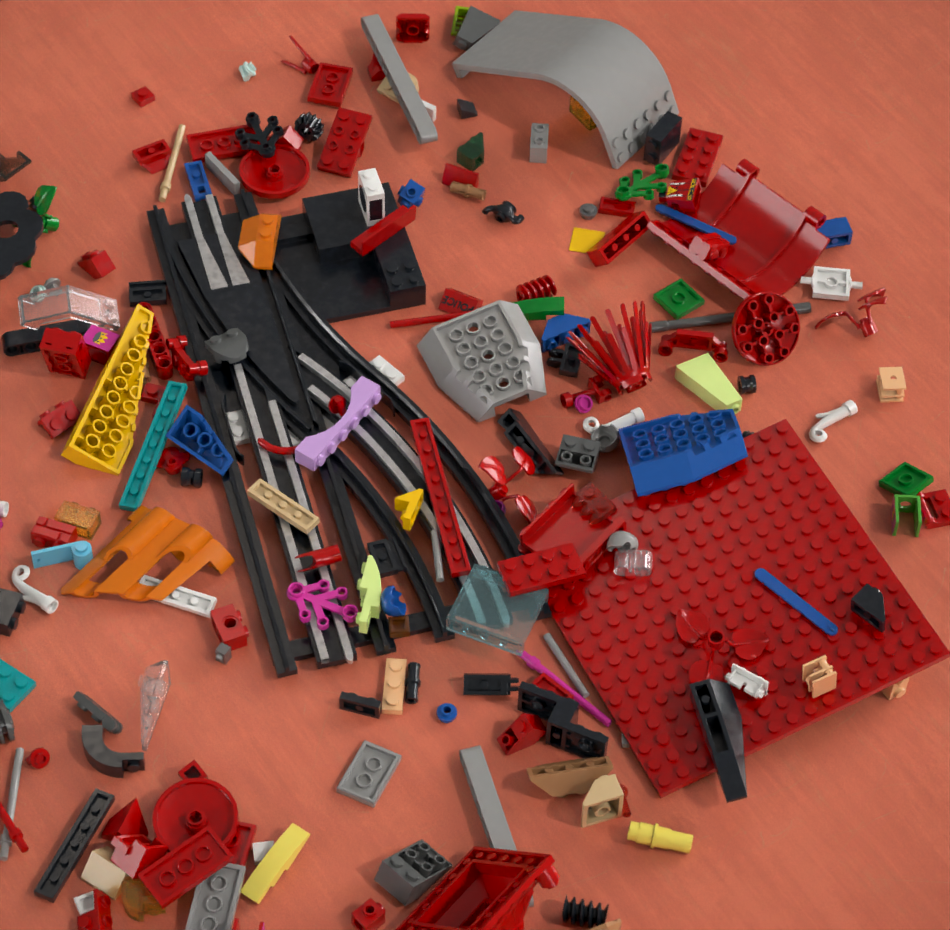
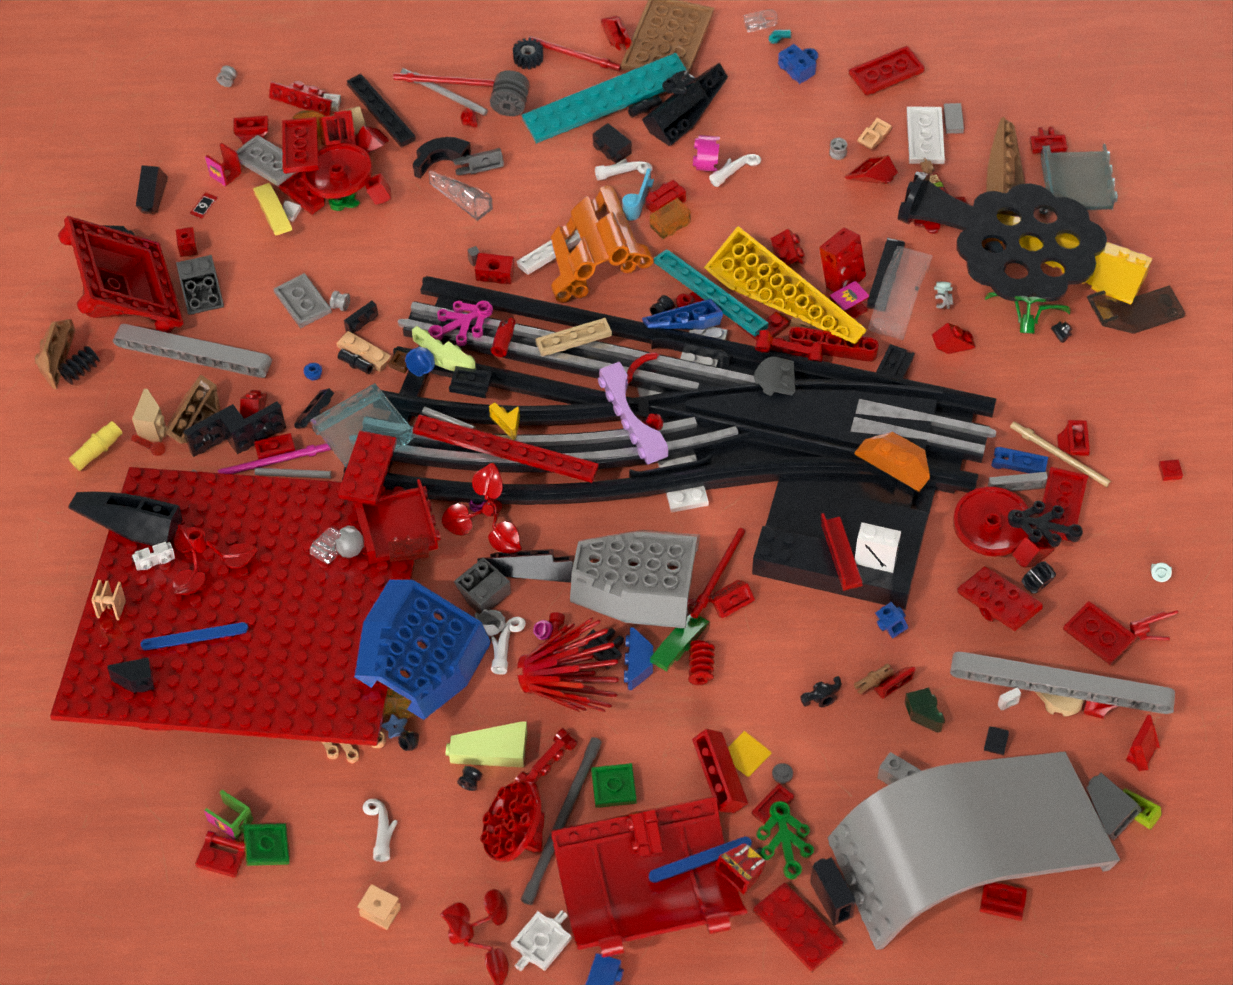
camera: 125 degrees right, 5 degrees up
none -> light grey wheel [330,291,350,311]

